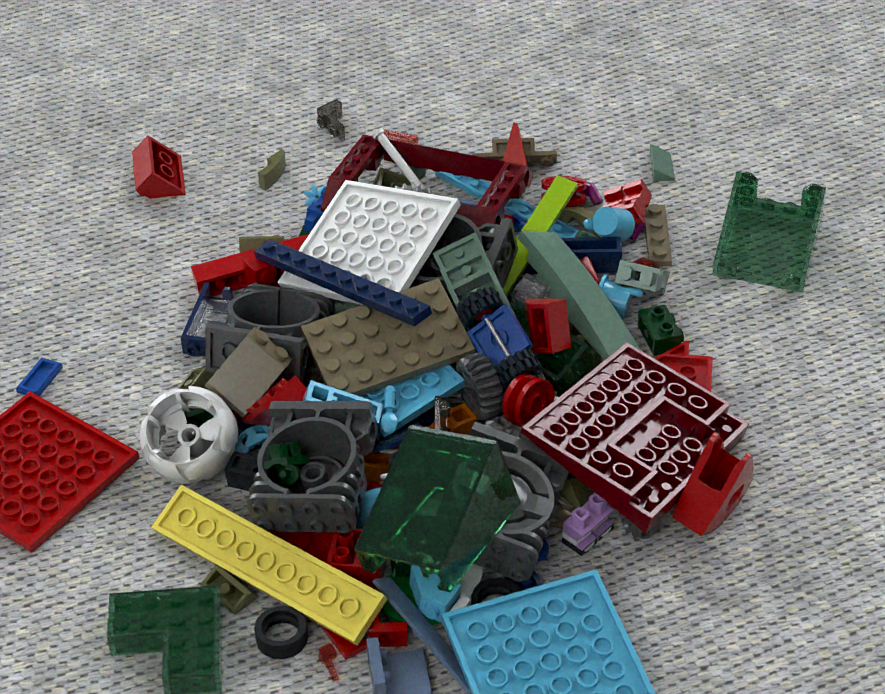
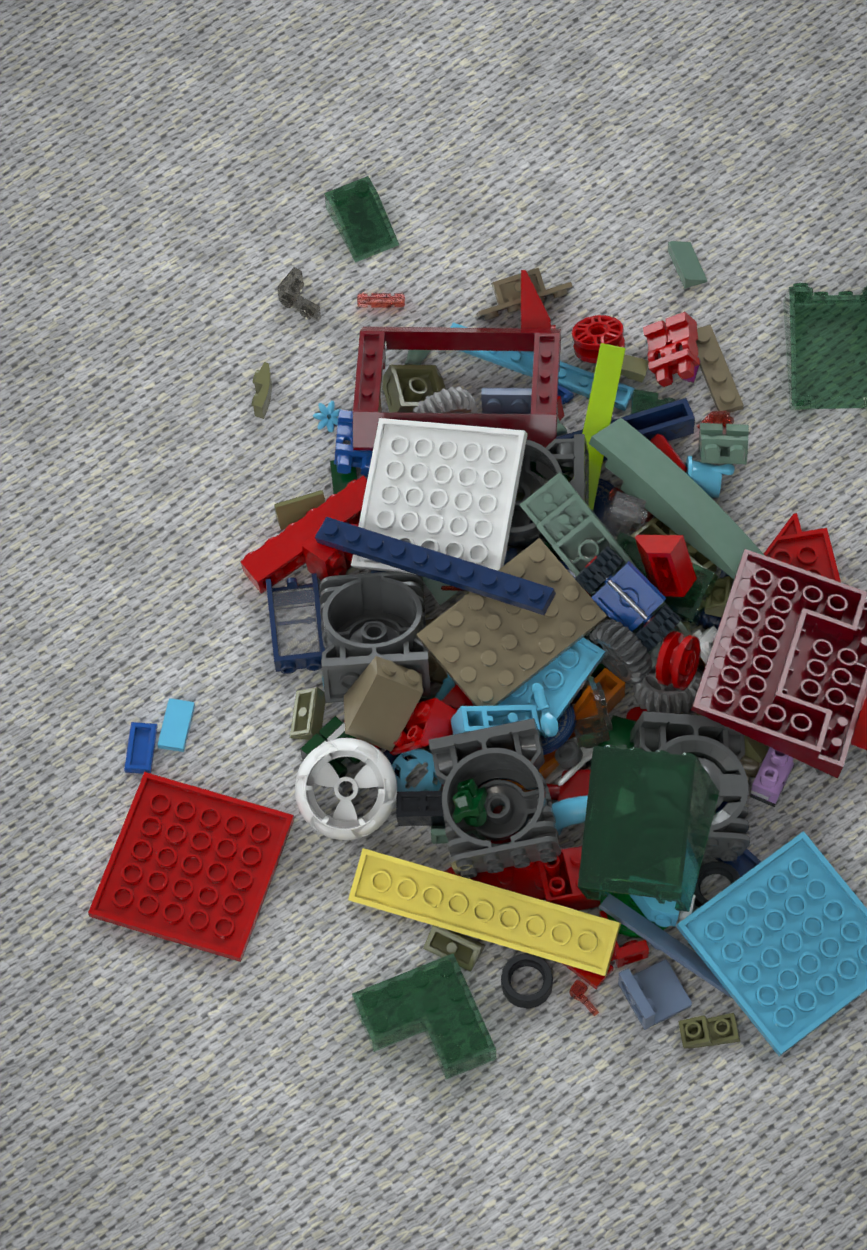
camera: 15 degrees left, 20 degrees up
red slope [132,135,186,199] -> none
white bar [372,128,425,188] -> none
magenta arm [579,182,603,206] -> none
medium azure hat [584,207,635,242] -> none
dark green brick [637,305,684,356] -> none
none -> medium azure tile [158,698,195,752]
none -> clear green slope [324,176,399,263]

